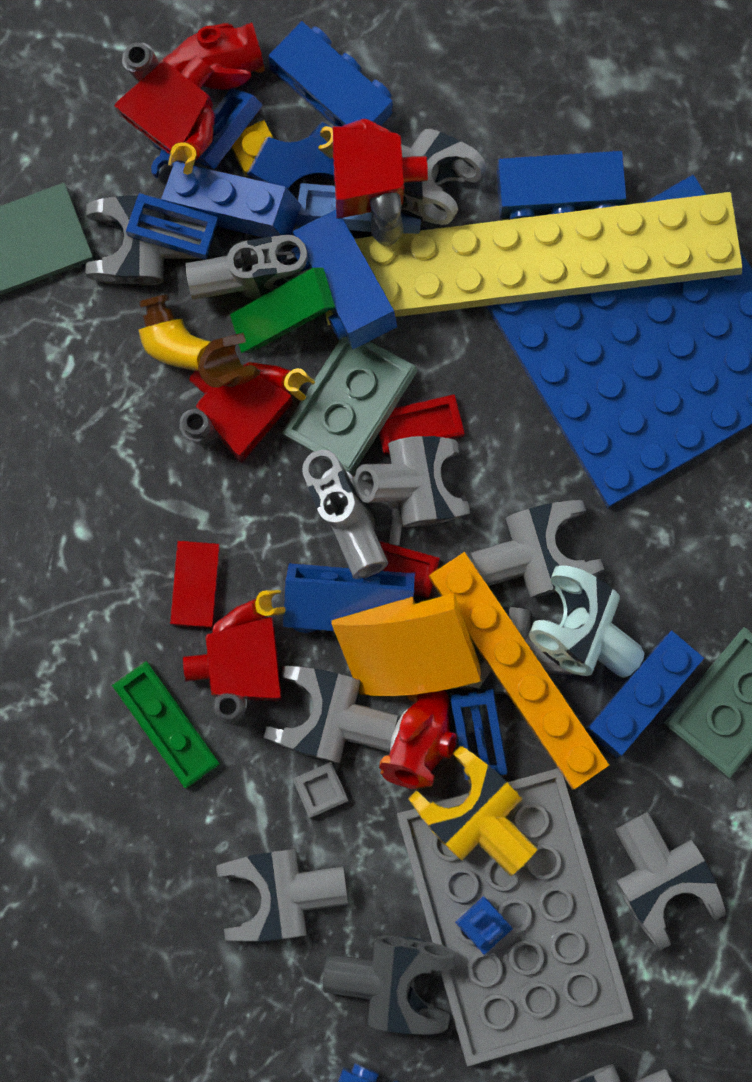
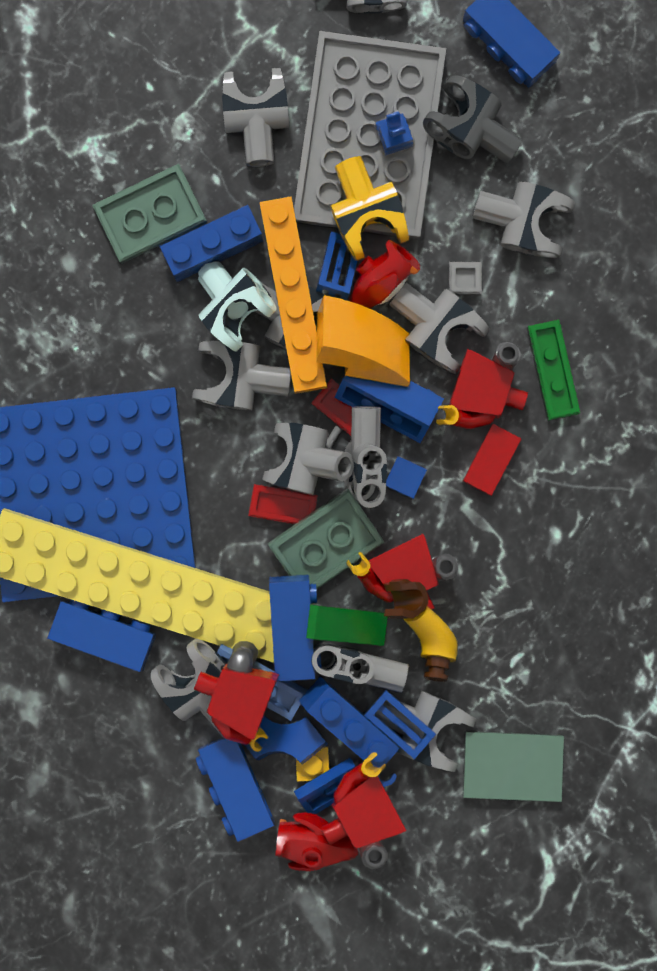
camera: 155 degrees left, 5 degrees up
none -> blue tile [386,456,427,499]

